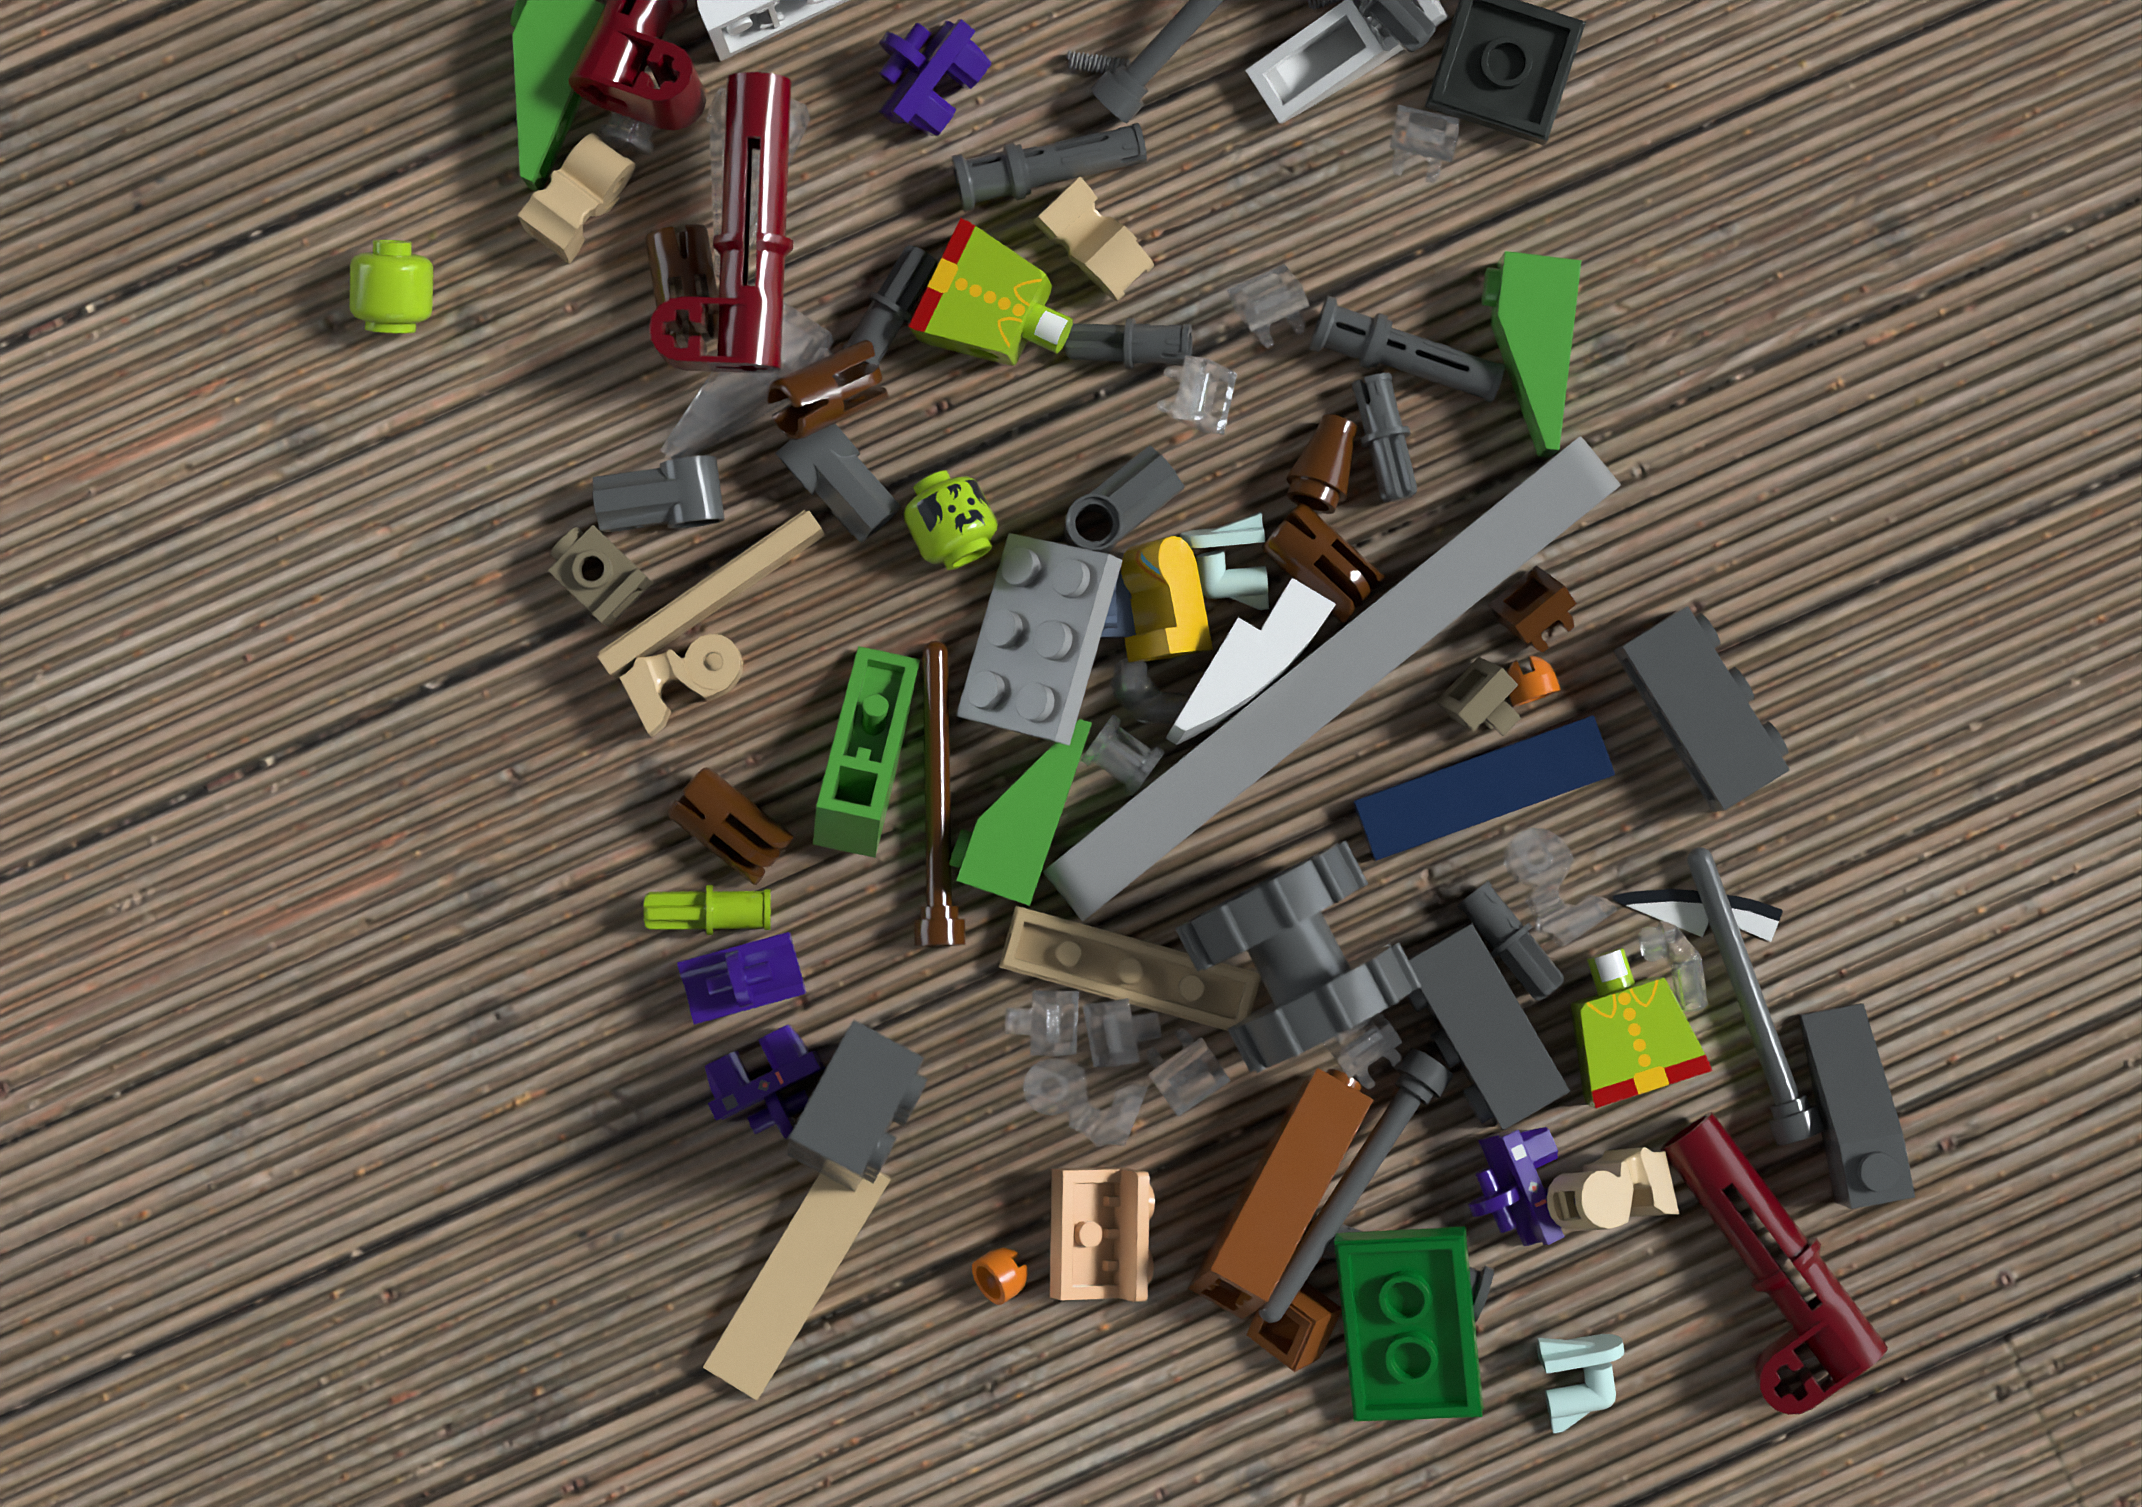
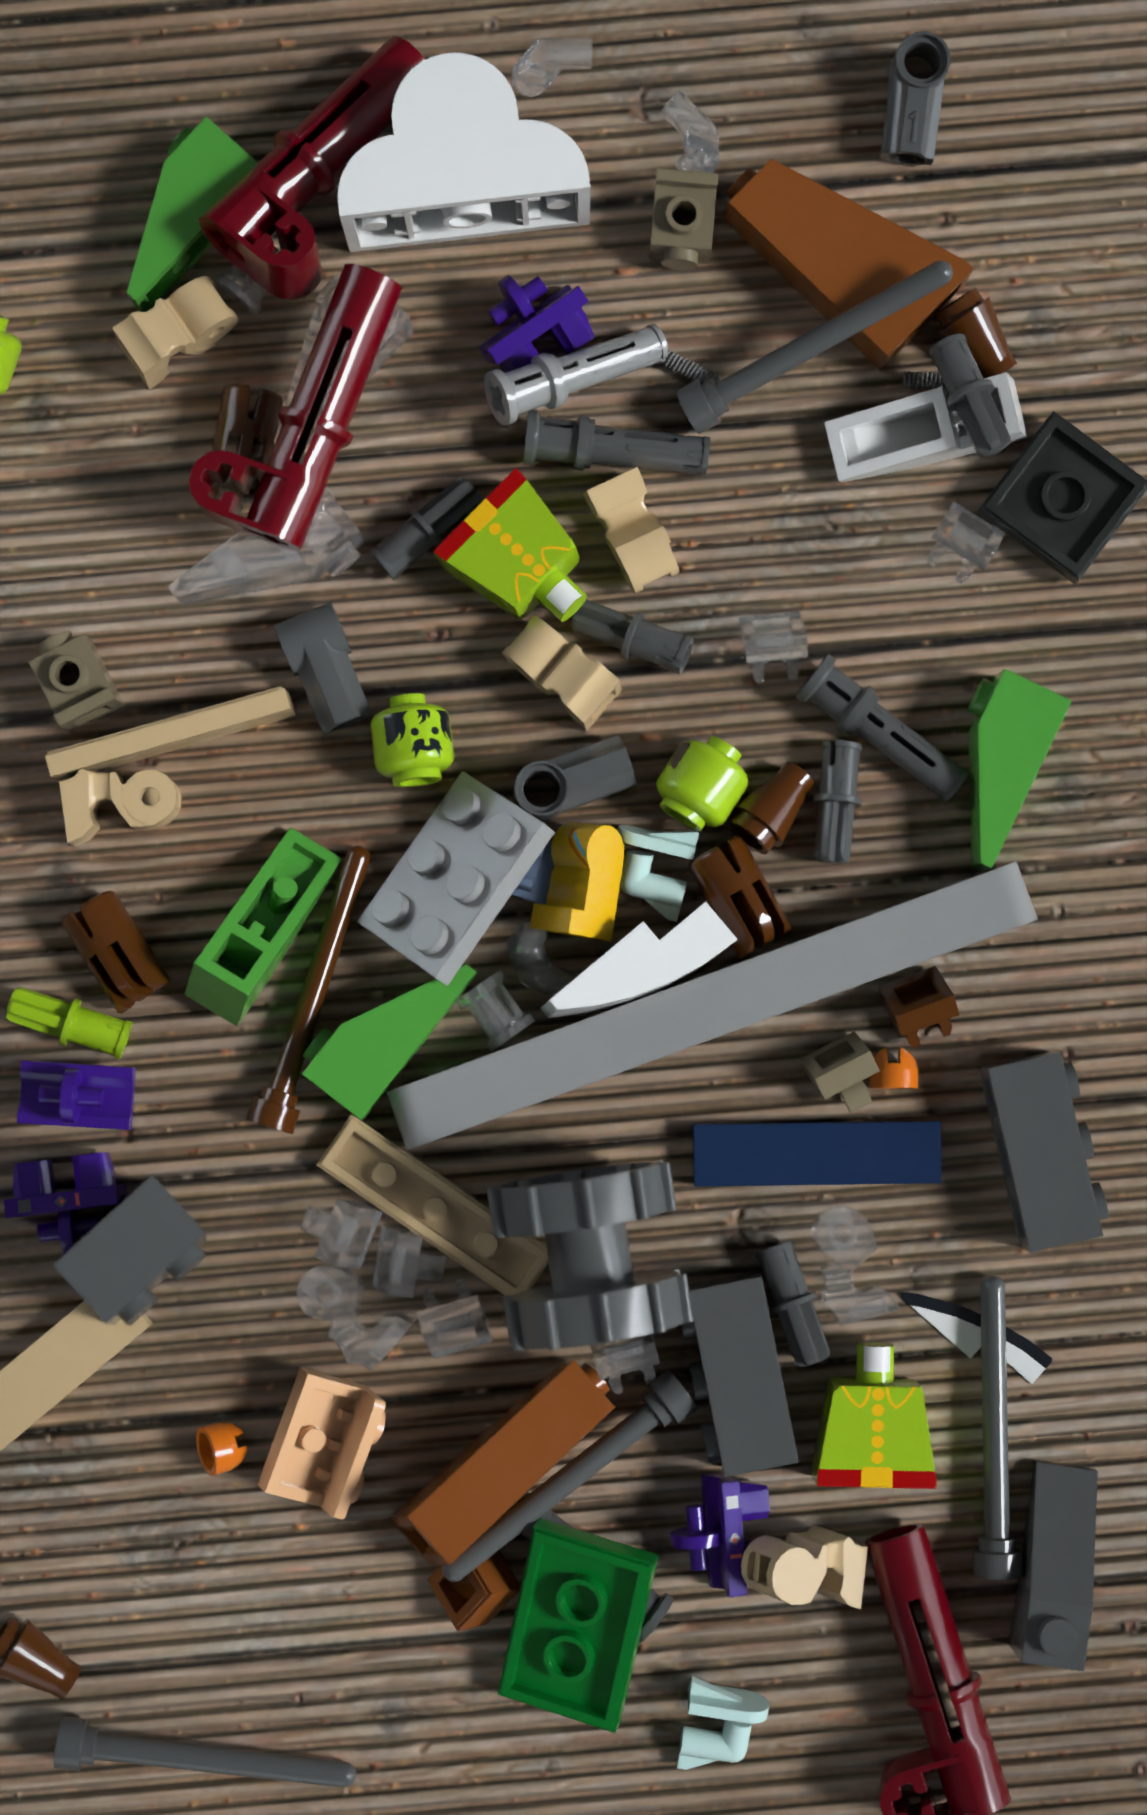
camera: 20 degrees right, 0 degrees up
dark grey piece [592,456,725,533] -> none
reddish brown arm [767,339,889,440] -> none
clear tile [1157,356,1237,435] -> none
clear arm [1638,921,1708,1012] -> none
none -> light grey pin [484,324,668,425]
none -> tan leg [502,615,622,732]
none -> lime head [656,736,748,831]

